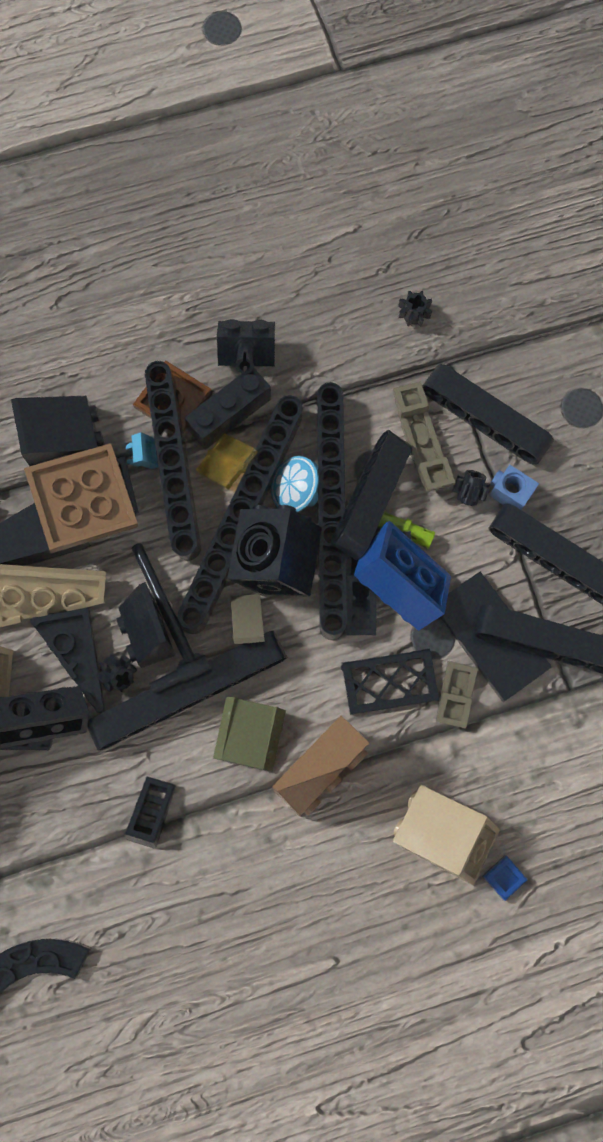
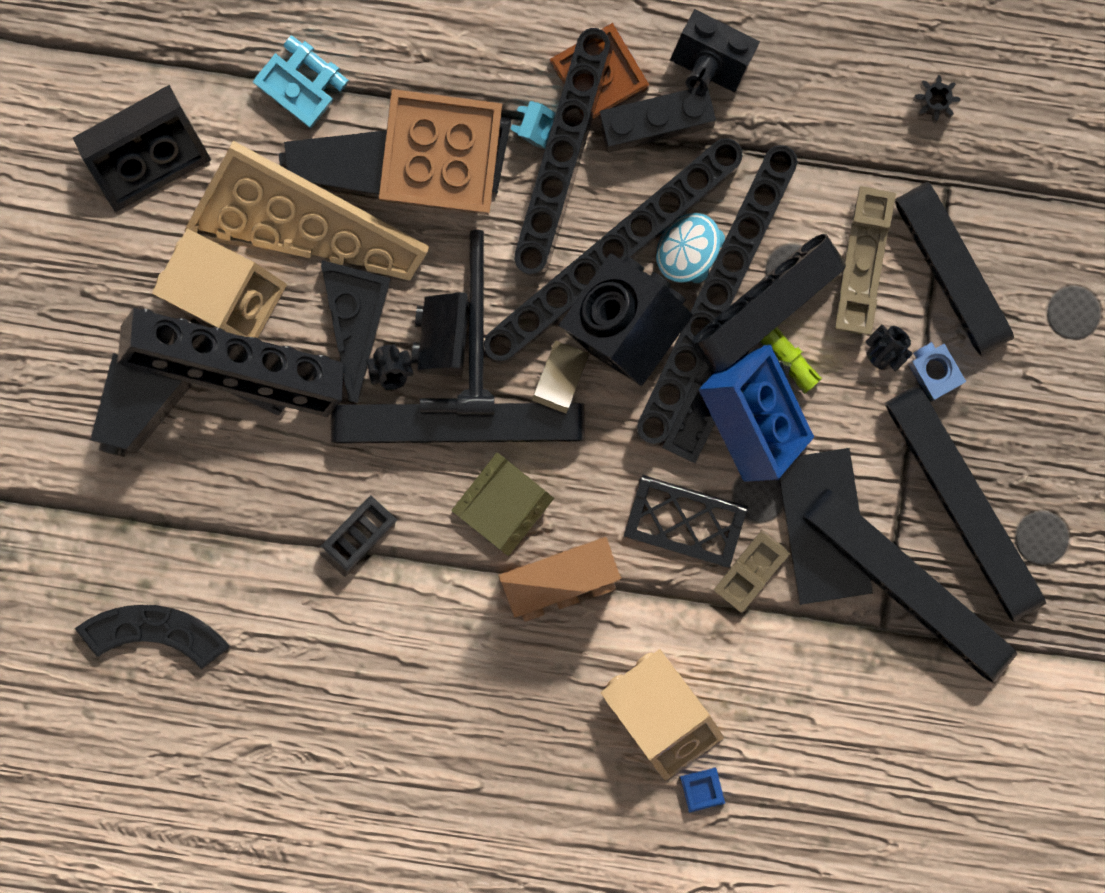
camera: 25 degrees right, 10 degrees up
black slope [11,395,105,466] -> none
clear yellow piece [196,433,258,490] -> none

